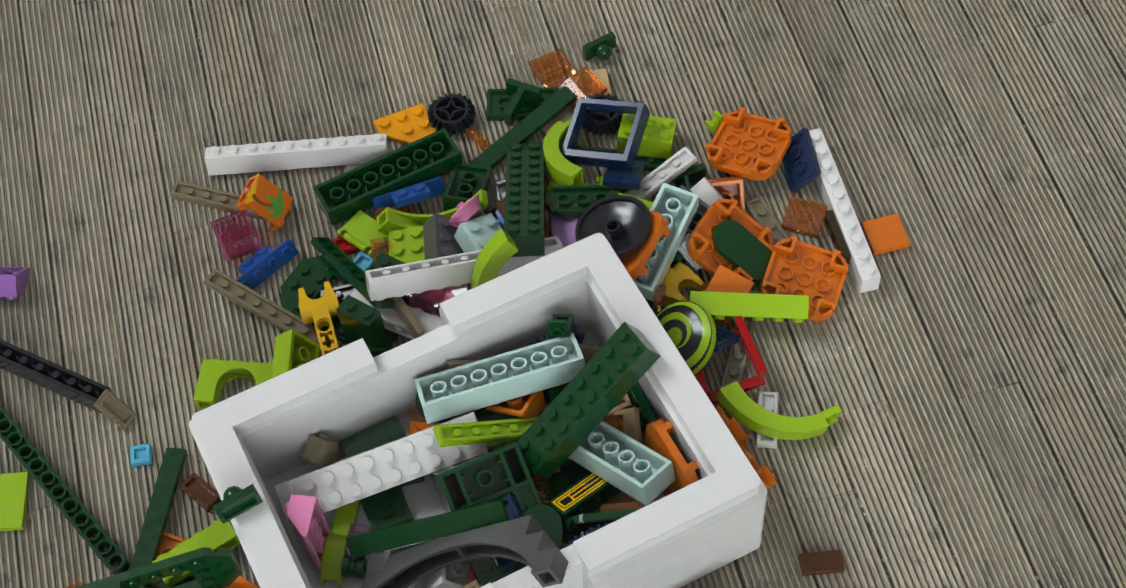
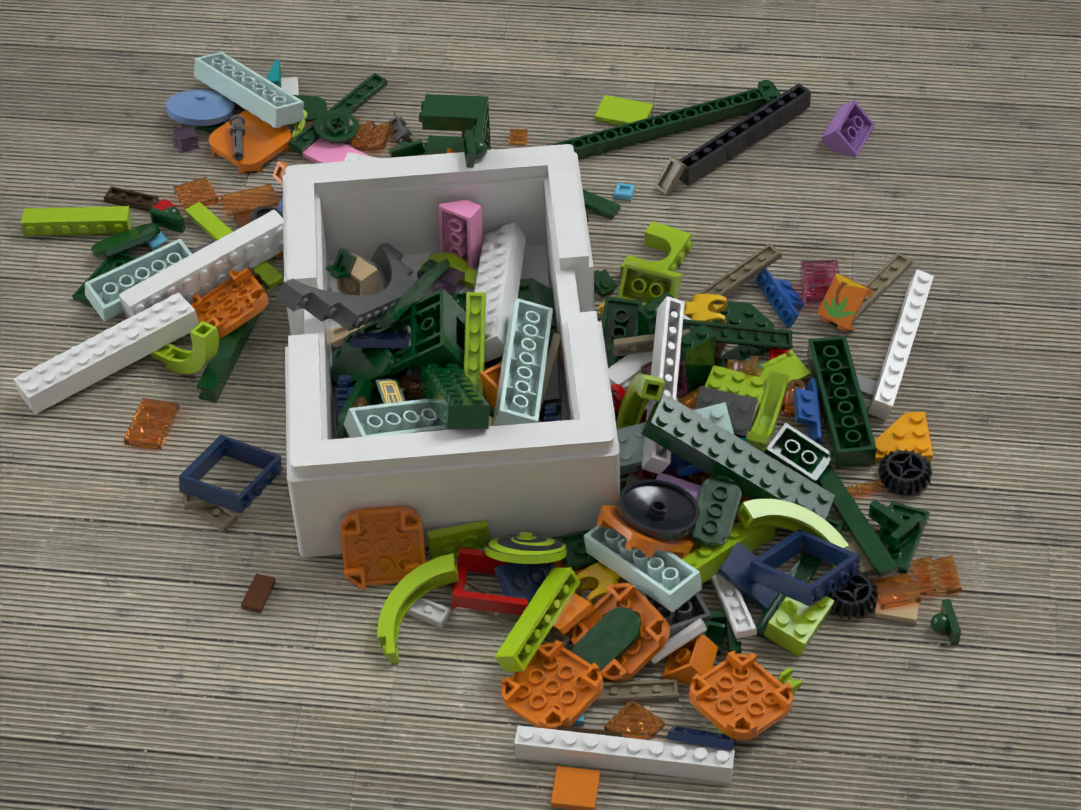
camera: 110 degrees right, 10 degrees down
dark tan slope [301,433,342,466] -> none
bright pink piece [449,196,482,227] -> none
dark green bracket [546,314,575,337] -> none
clear orange tile [653,285,666,312] -> none

